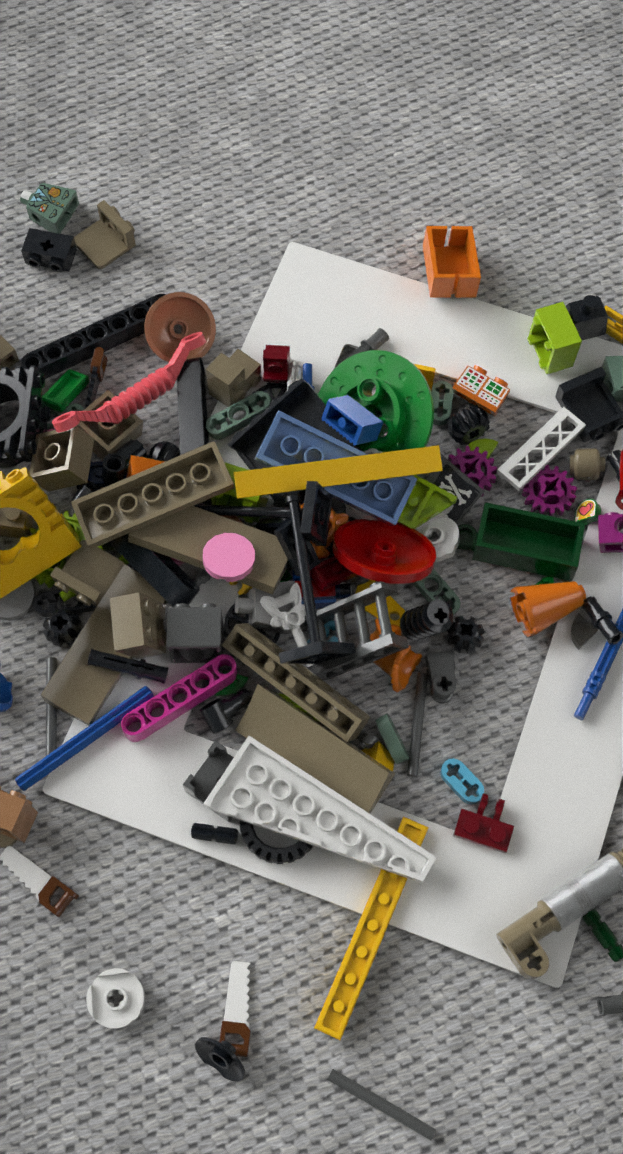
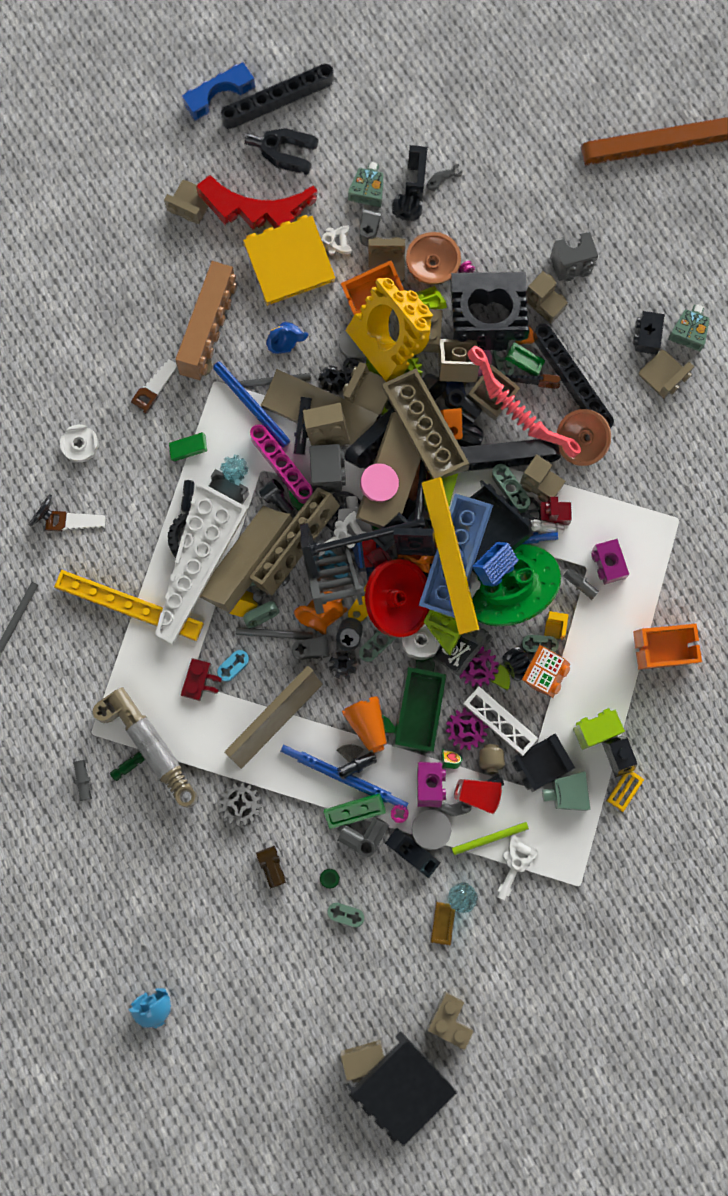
camera: 85 degrees right, 10 degrees up
none -> green tile [169,432,207,462]
none -> clear light blue piece [220,454,248,483]
none -> dark tan arch [224,666,323,769]
none -> magenta brick [591,539,629,585]

